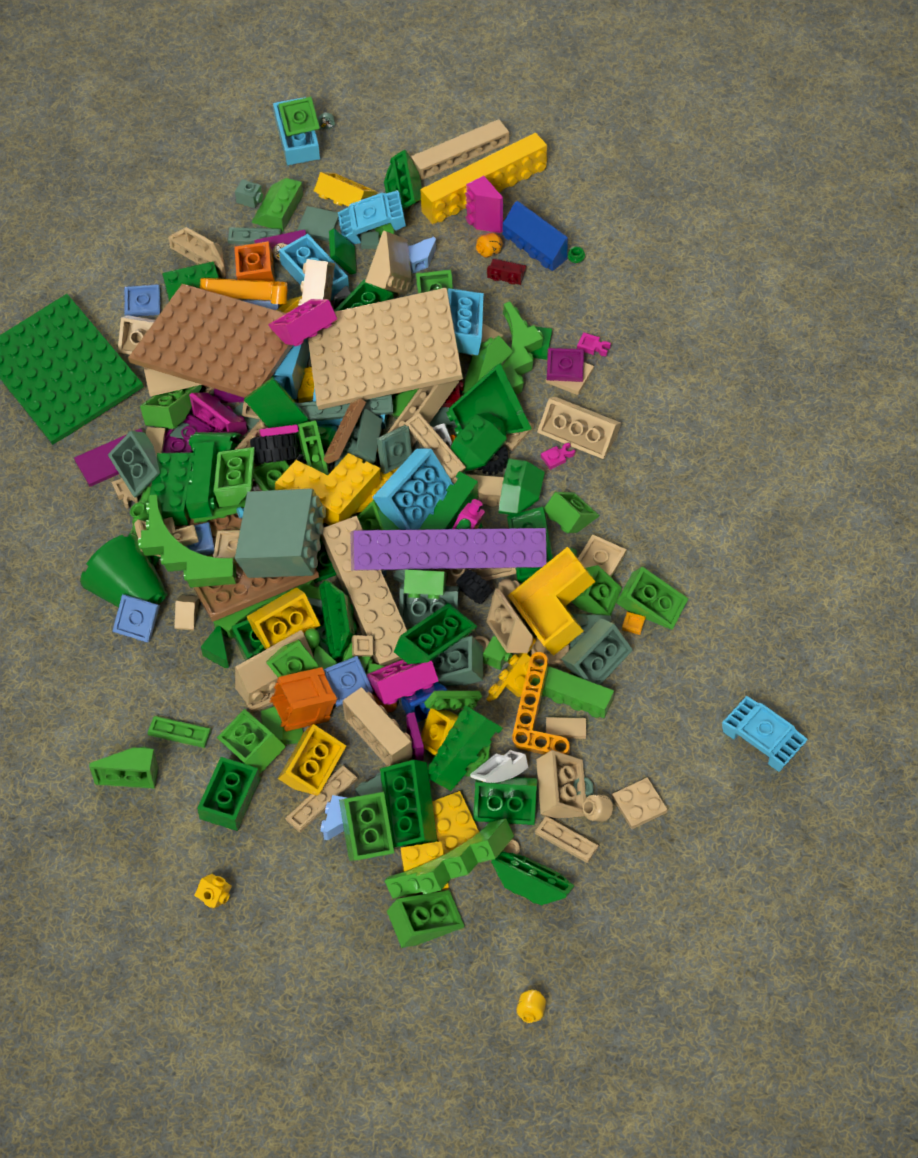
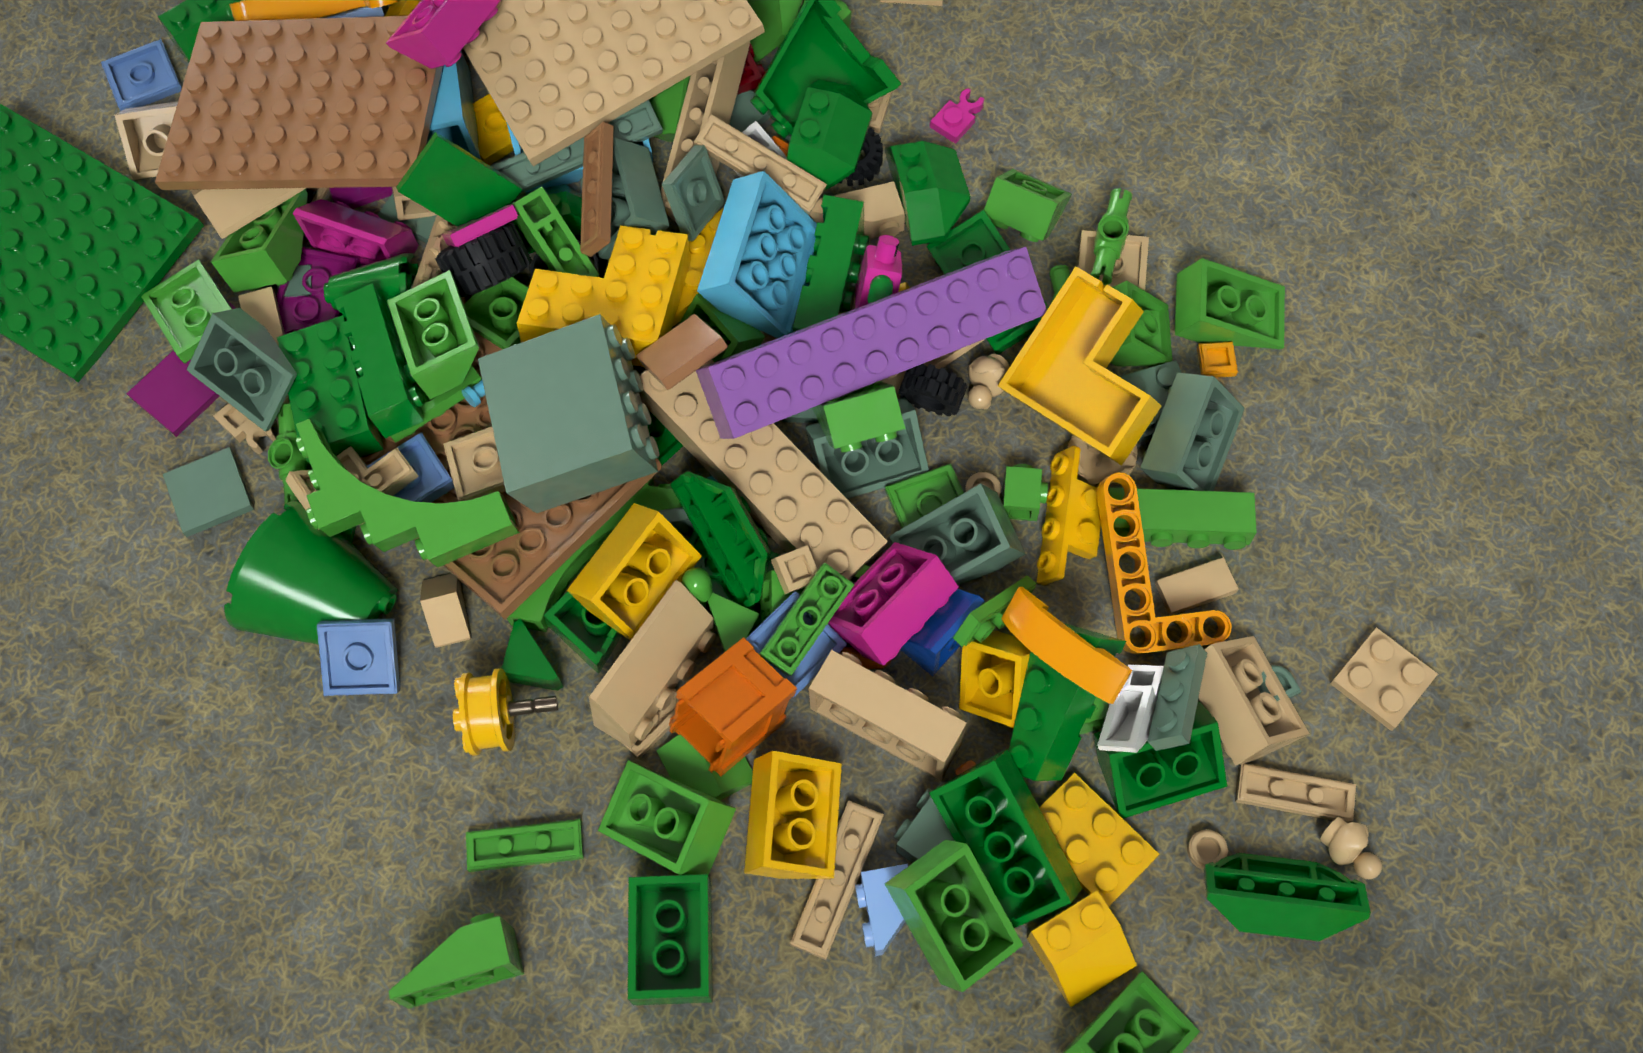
camera: 20 degrees left, 10 degrees up
bright green slope [266,639,320,677] -> none
bright green arch [384,818,514,899] -> none
green slope [394,603,477,664] -> none
magenta tile [407,712,424,762] -> none
tan slope [486,588,533,653] -> none
tan slope [537,397,621,459] -> none
tan head [582,794,613,822] -> none
medium azure plate [722,696,808,772] -> none
none -> bright green plate [141,259,232,364]
none -> sand green tile [163,447,254,537]
none -> yellow wheel [453,668,558,756]
none -> medium nougat tile [636,314,728,390]
none -> bright green tile [759,562,855,677]
none -> light orange slope [1001,586,1132,704]
none -> bright green pin [1090,188,1132,285]
none -> sand green plate [1148,644,1207,751]
none -> tan animal [1320,817,1382,880]

